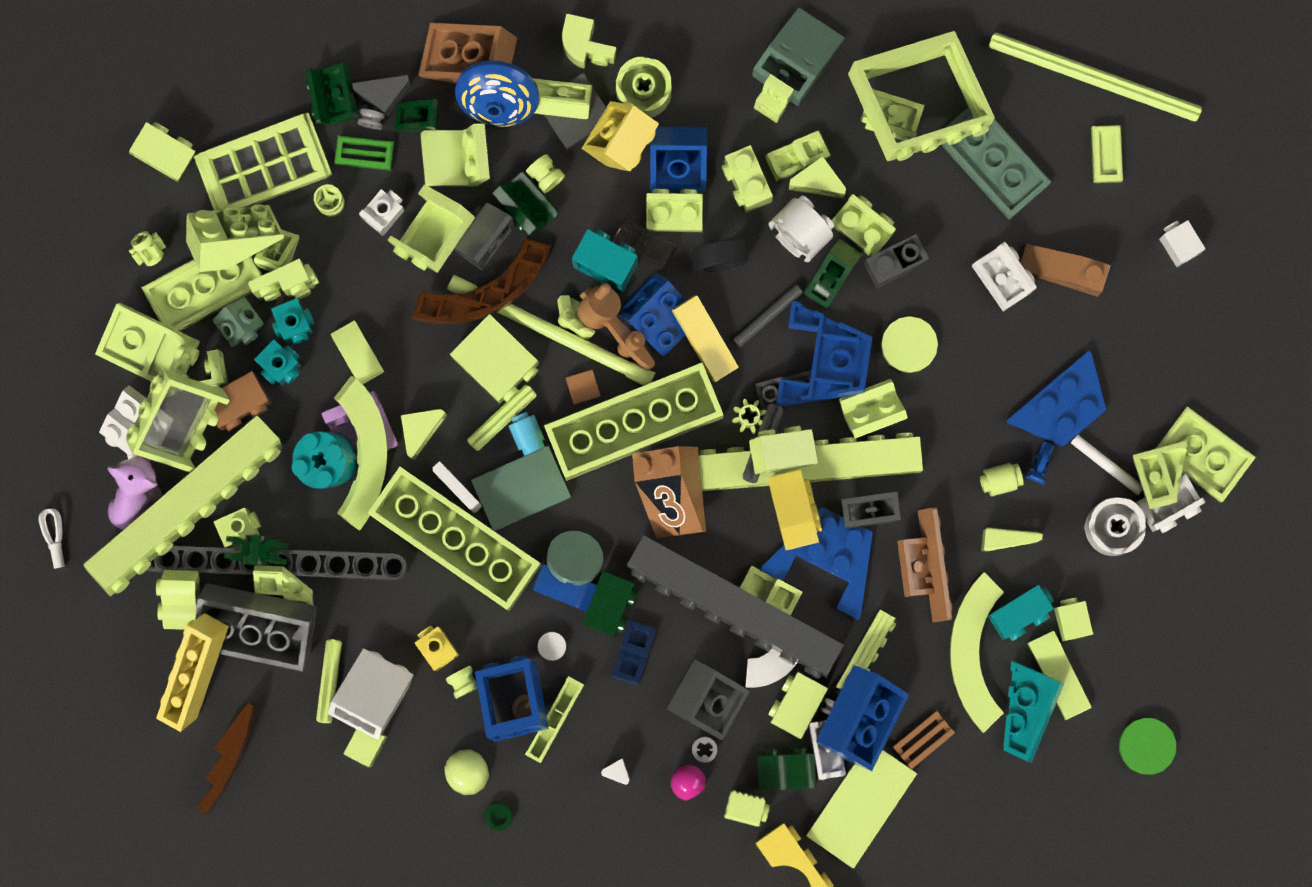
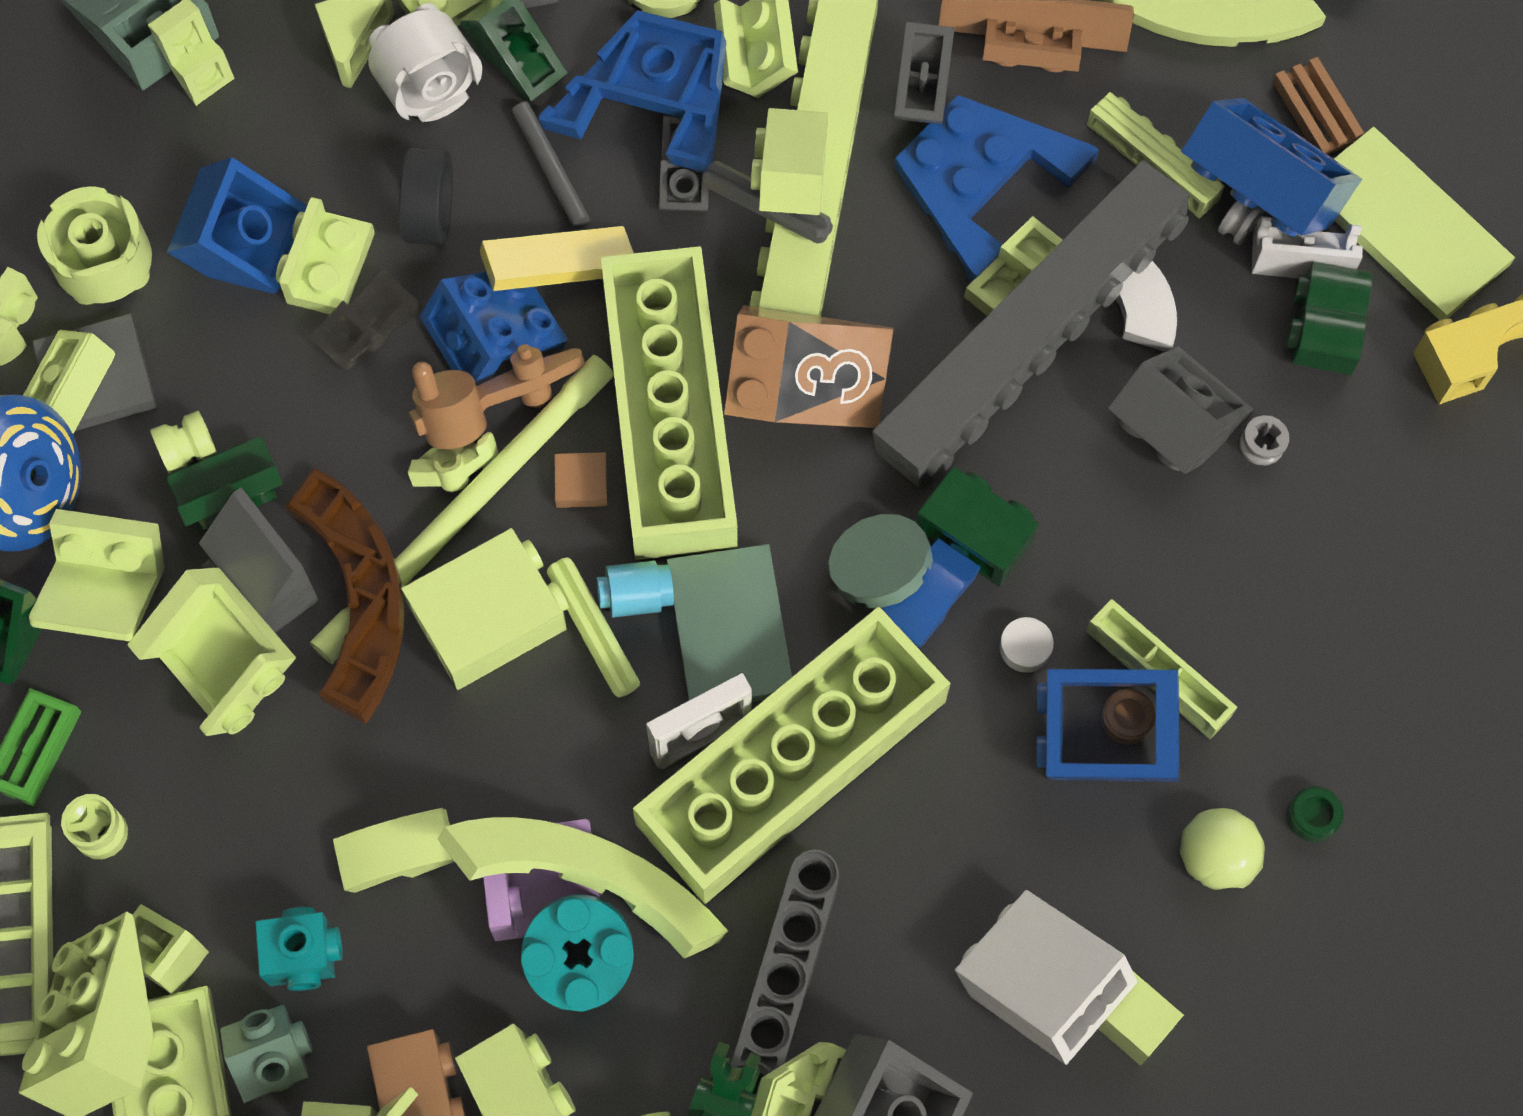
camera: 80 degrees left, 15 degrees down
yellowish green plate [248,259,319,302] -> none
teal brick [254,339,301,386] -> none
yellowish green axle [316,639,342,723] -> none
white brick [359,189,405,236] -> none
yellowish green slope [401,409,447,460] -> none
light yellow brick [415,626,459,671] -> none
yellowish green wheel [446,666,478,699] -> none
teal brick [572,229,638,294] -> none
light yellow brick [582,101,659,171] -> none
white slope [601,758,630,785] -> none
dark blue slope [611,620,656,687] -> none
dark pink piece [671,765,706,801] -> none
yellowish green brick [722,145,773,213] -> none
yellowish green brick [724,790,770,827] -> none
yellowish green gear [732,399,766,434] -> none
yellowish green slope [765,130,830,182] -> none
light yellow brick [768,470,822,551] -> none
yellowish green piece [768,672,828,739] -> none

